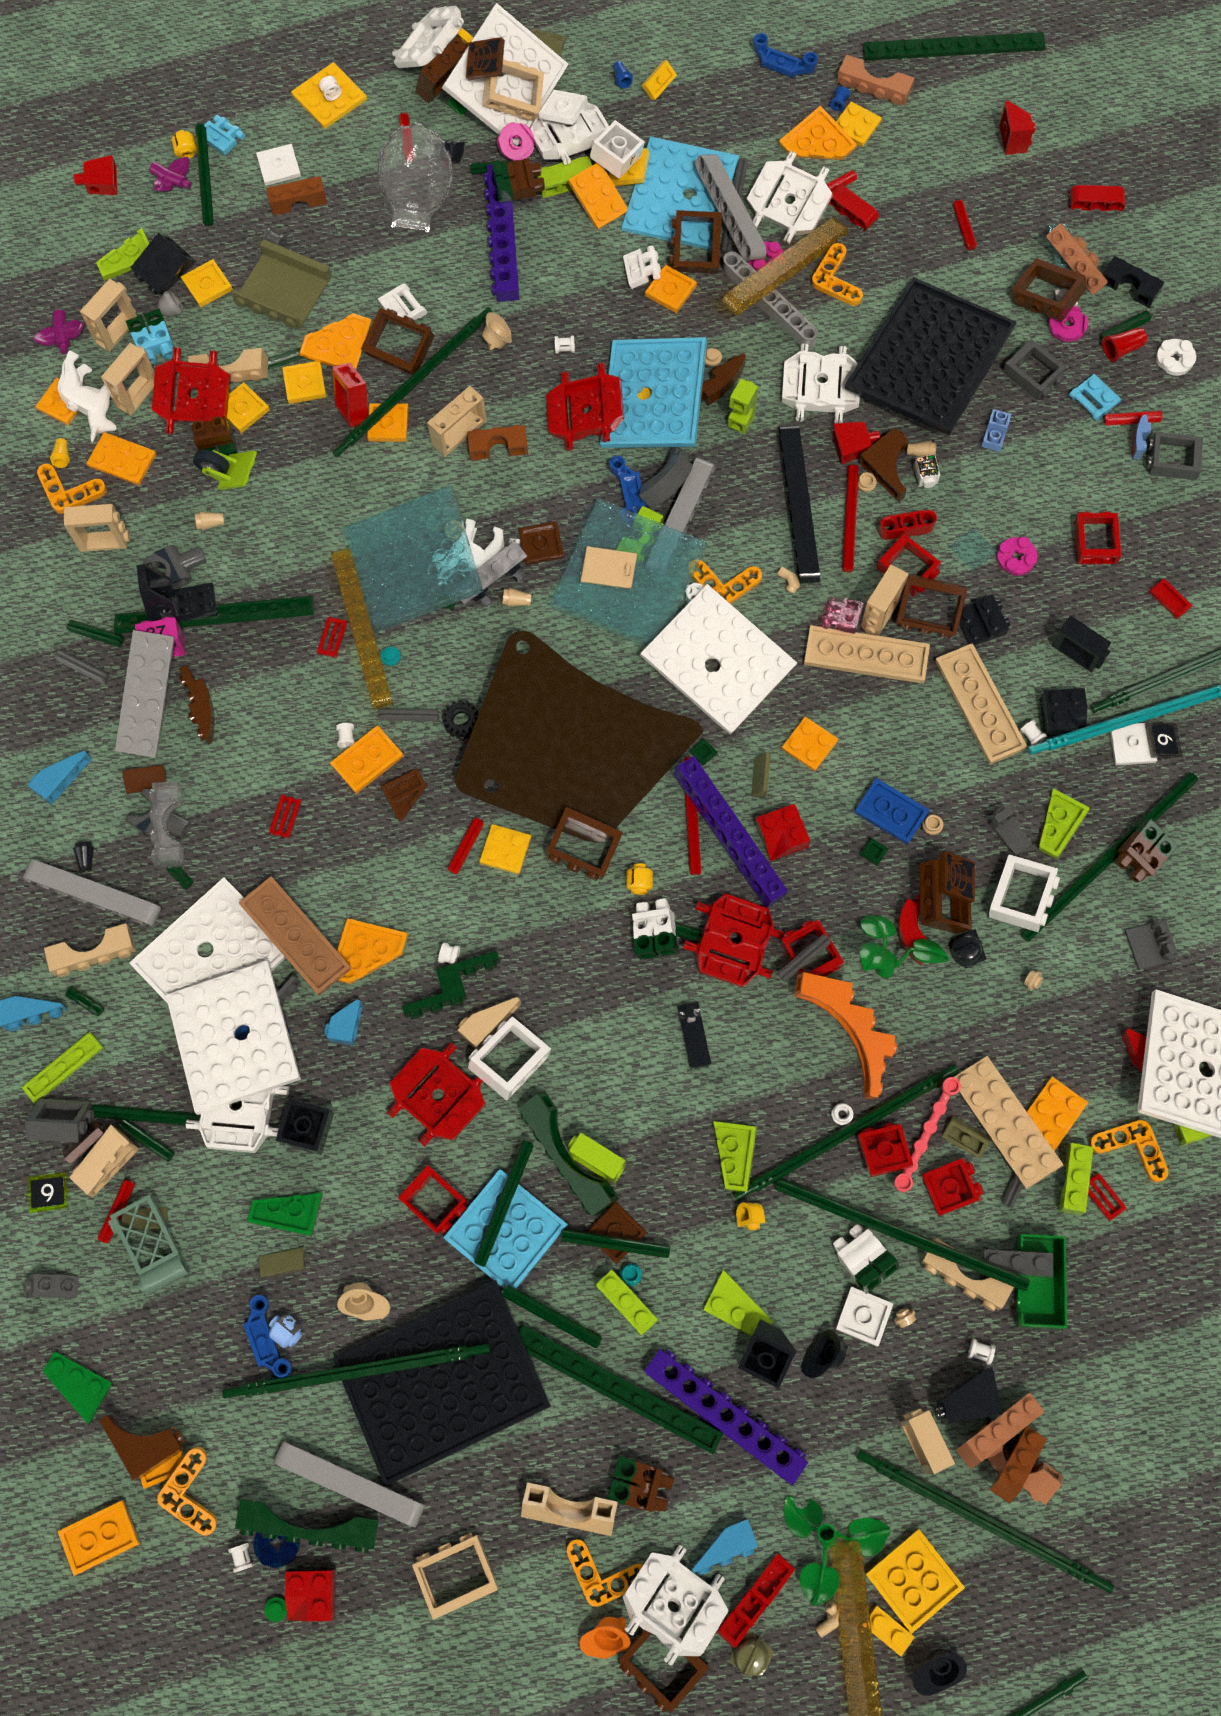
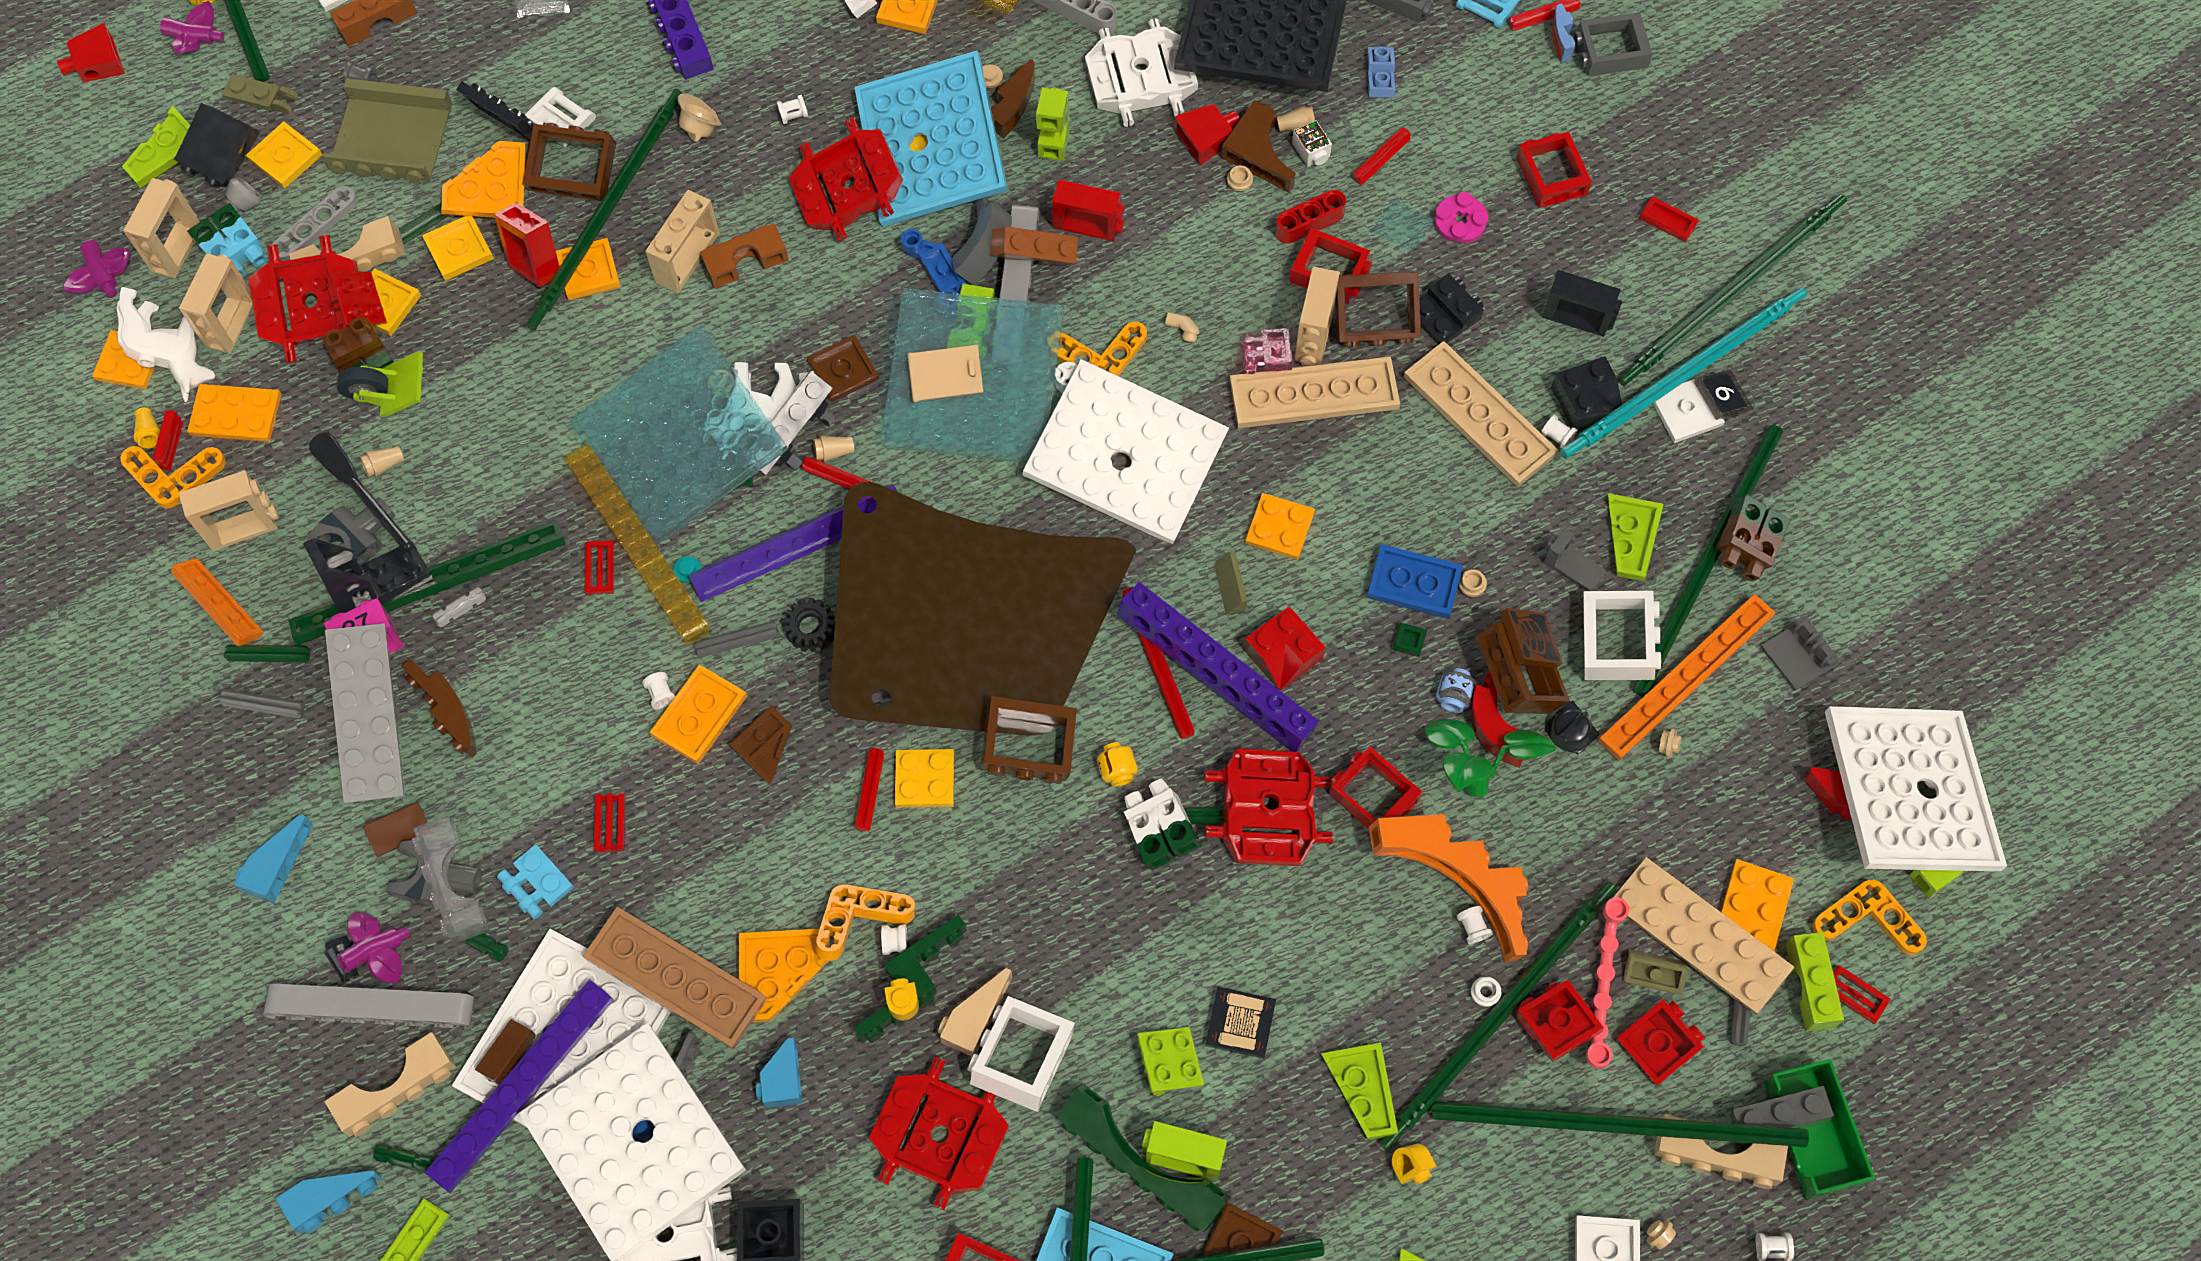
camera: 20 degrees left, 5 degrees down
black hinge [677,1002,711,1069] -> none
dark green tile [689,738,718,766] -> none
dark grey axle [778,934,831,982] -> none
black beam [779,425,820,584] -> none
white hips [833,1224,899,1294] -> none
red axle [842,465,859,573] -> none
none -> red tile [152,410,184,471]
none -> orange tile [171,558,263,647]
none -> olive hinge [222,74,298,114]
none -> light grey beam [273,186,358,261]
none -> black piece [309,432,414,552]
none -> red hinge [326,272,387,329]
none -> magenta plant [337,912,410,984]
none -> dark purple plate [425,979,614,1194]
none -> light grey axle [432,587,486,627]
none -> black plate [456,81,534,141]
none -> reddish brown slope [475,1019,536,1086]
none -> medium azure plate [497,844,574,919]
none -> dark purple plate [689,484,897,602]
none -> red axle [801,456,874,489]
none -> light orange beam [816,885,915,961]
none -> yellow plate [884,979,919,1021]
none -> dark orange arch [990,226,1078,266]
none -> red window [1052,179,1125,242]
none -> lime hinge [1137,1027,1204,1097]
none -> tile [1205,987,1276,1059]
none -> red axle [1352,127,1411,185]
none -> head [1436,668,1477,713]
none -> white bush [1457,906,1493,944]
none -> orange plate [1598,594,1776,761]

